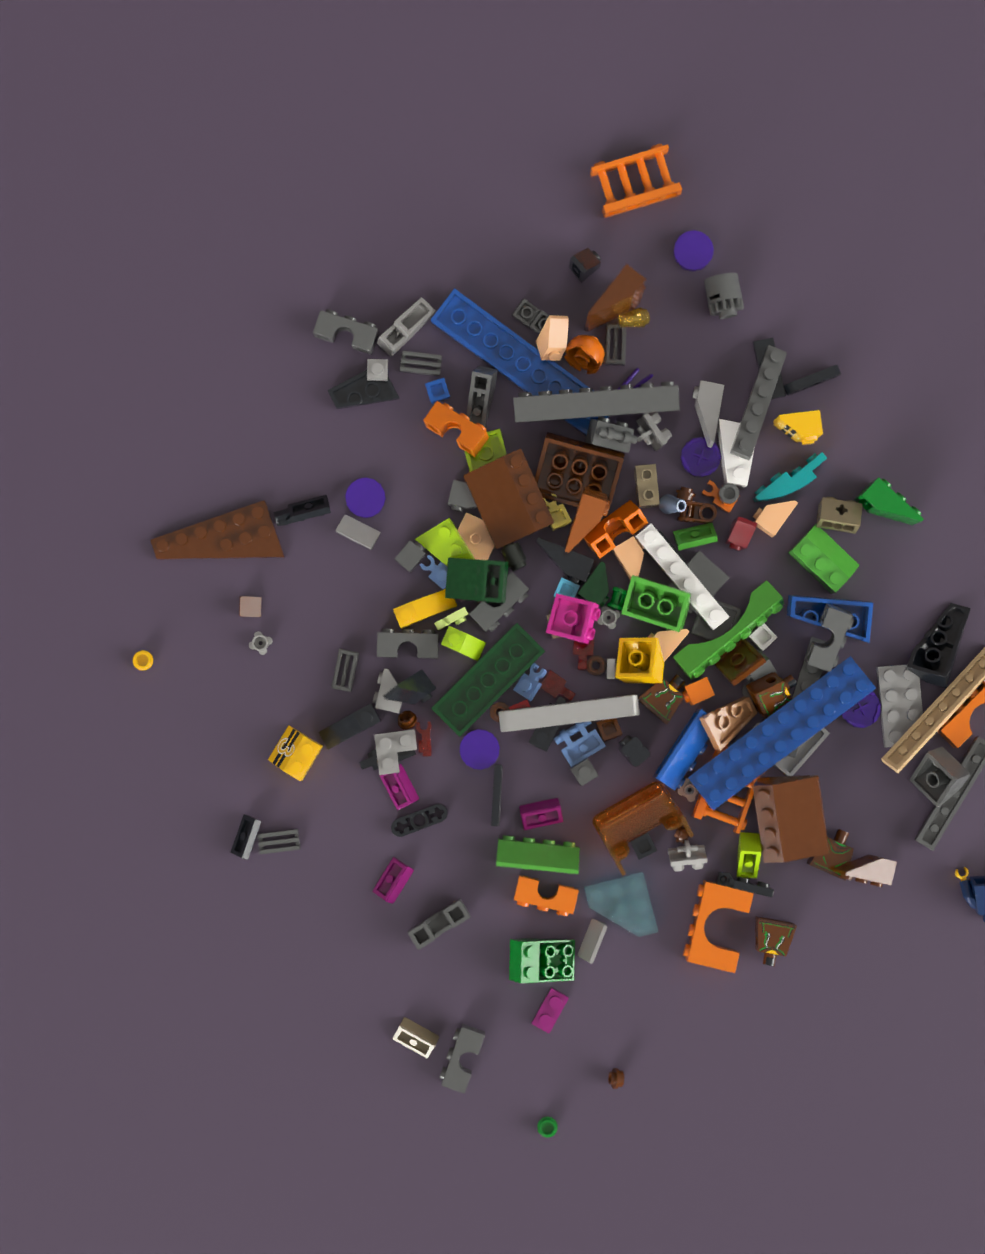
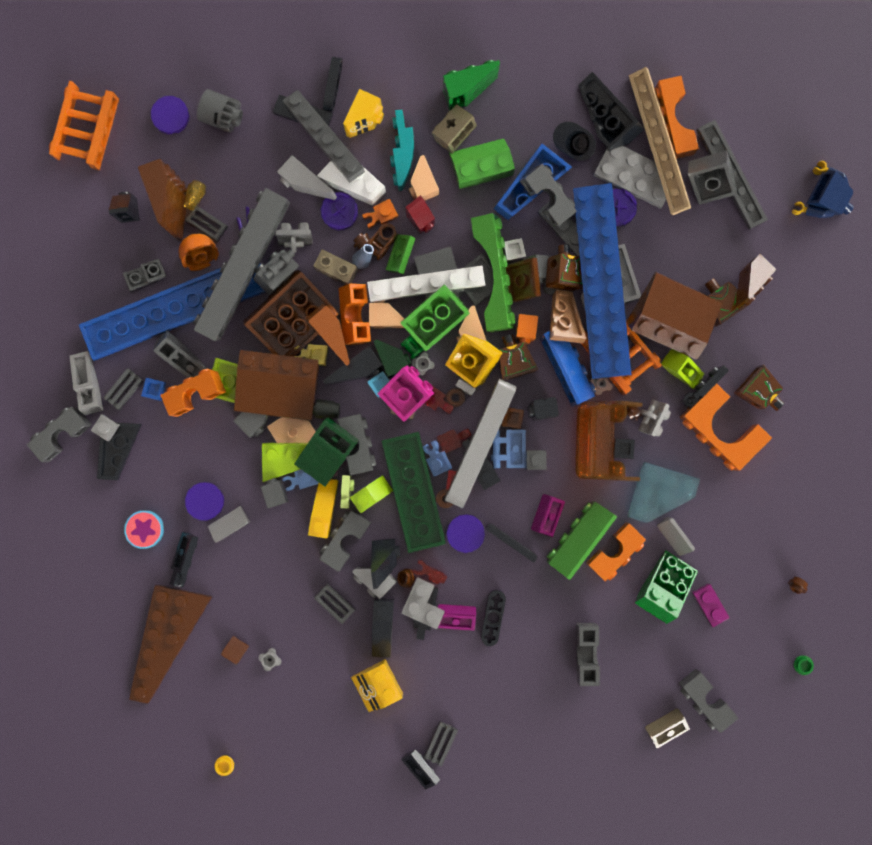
camera: 55 degrees left, 0 degrees up
magenta slope [372,857,414,904] -> none
light nougat slope [536,315,569,361] -> none
dark grey tile [718,483,739,504] -> none
none -> tile [124,511,164,549]
none -> black piece [553,121,596,161]

